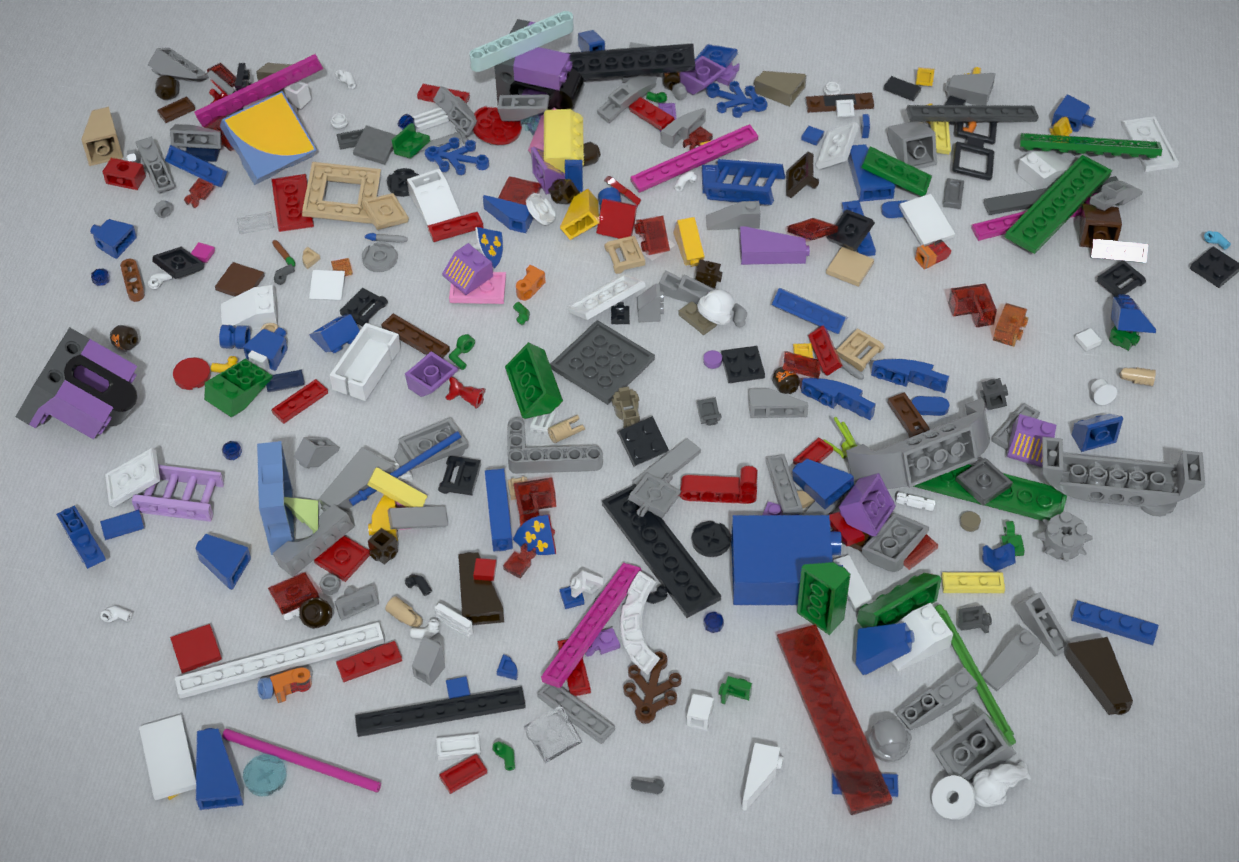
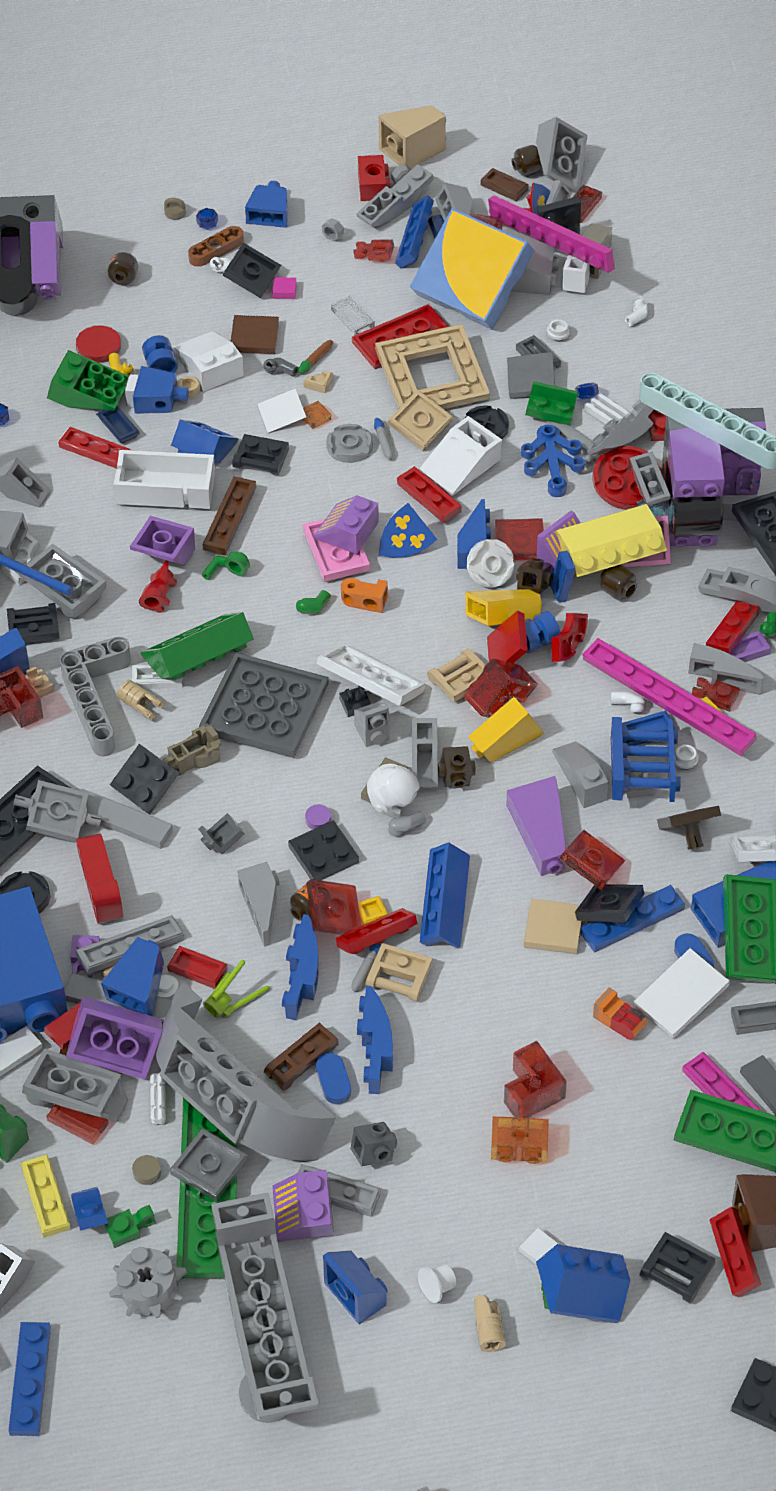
camera: 70 degrees right, 0 degrees up
none -> dark tan tile [164,197,186,220]

